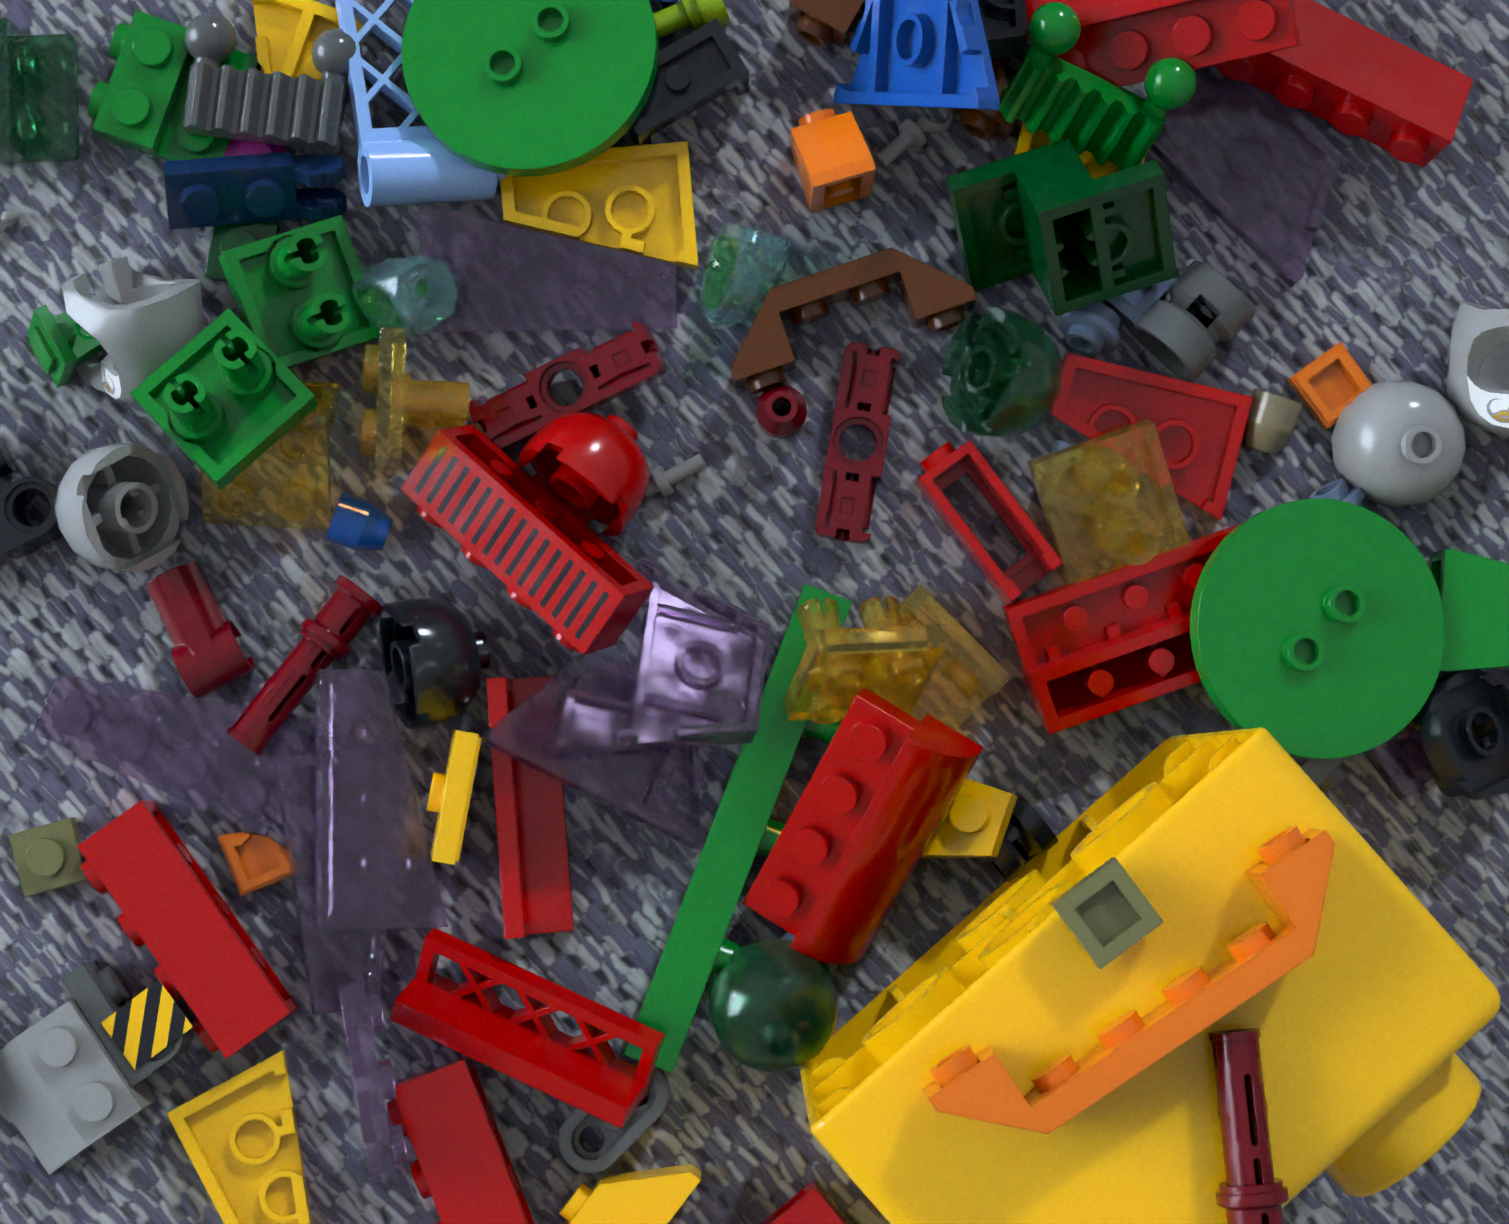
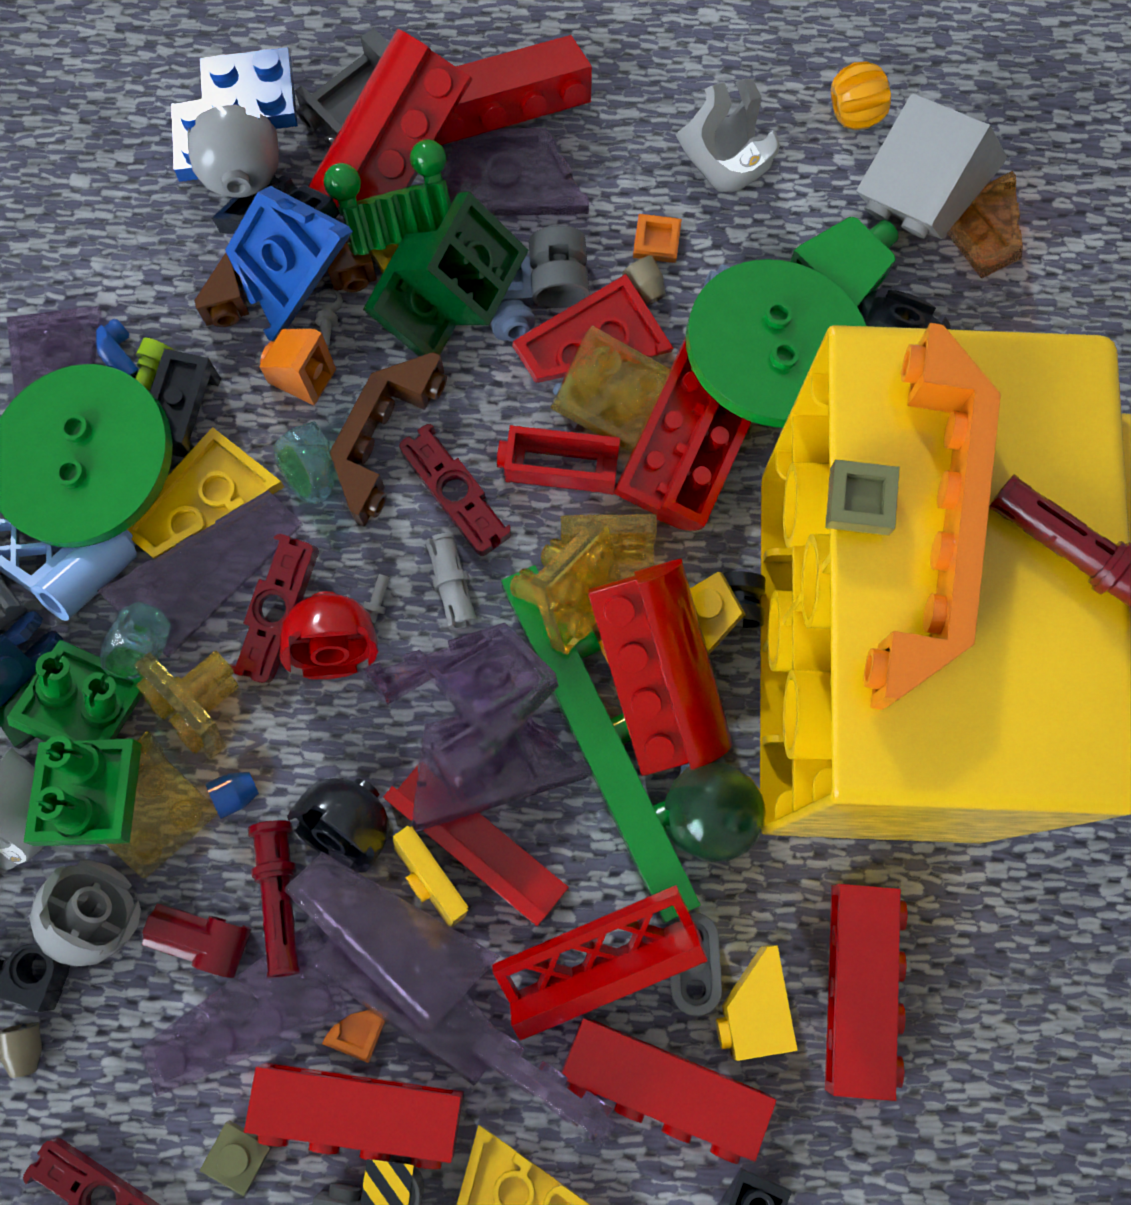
camera: 45 degrees left, 10 degrees down
red brick [400,424,654,655] -> none
dark red hose [756,385,807,439] -> none
clear green cylinder [941,306,1062,438] -> none
light grey cylinder [1331,380,1466,507] -> none
none -> light grey pin [425,533,478,630]

